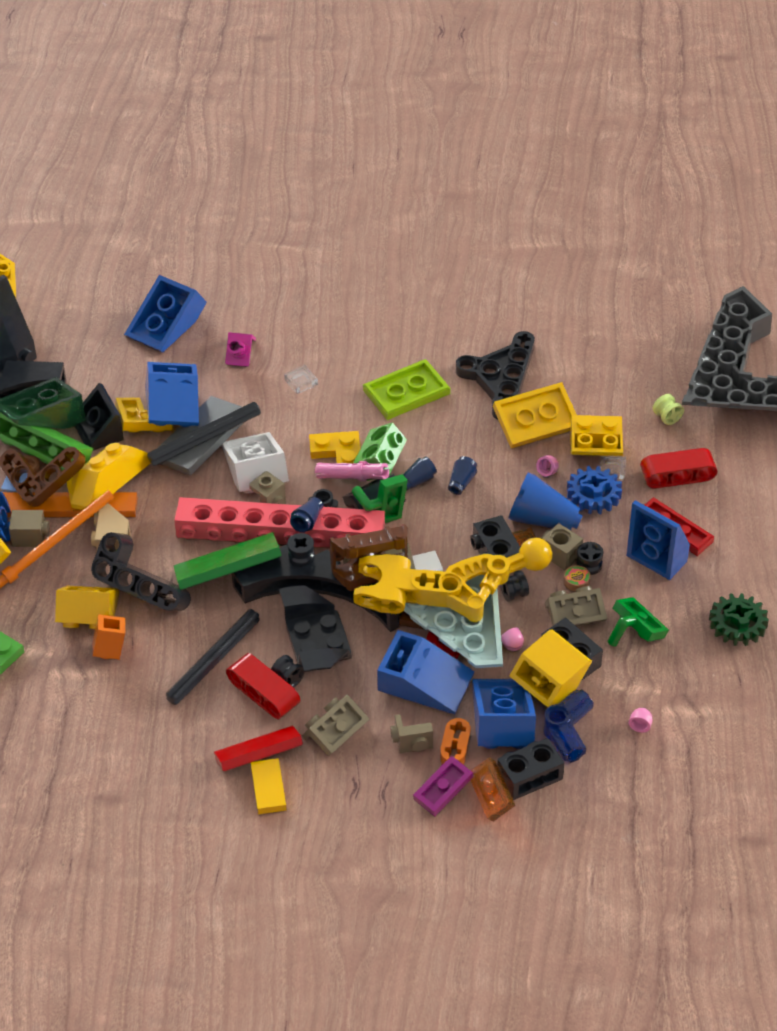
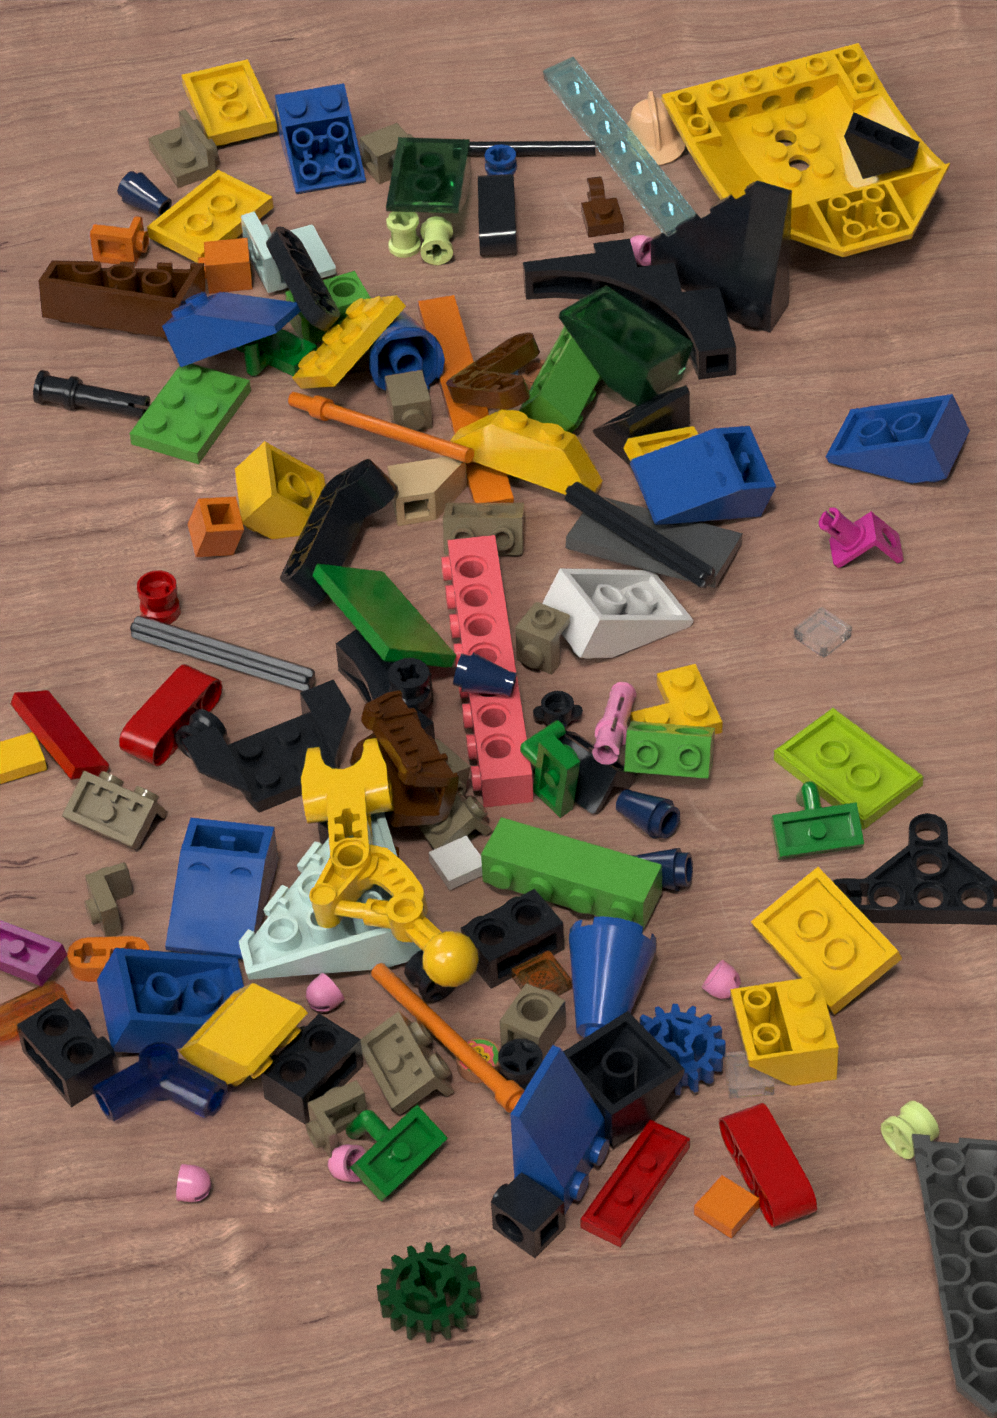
camera: 80 degrees right, 0 degrees up
none -> red wheel [137,570,180,624]
none -> dark tan bracket [305,1080,367,1158]
none -> bright pink hinge [327,1144,366,1182]
none -> orange bar [371,963,525,1113]
none -> dark tan bracket [443,503,525,555]
none -> bright green brick [481,817,662,930]
none -> black brick [491,1172,565,1258]
none -> black slope [563,1011,684,1147]
none -> orange tile [694,1175,760,1239]
none -> green plate [770,781,864,860]

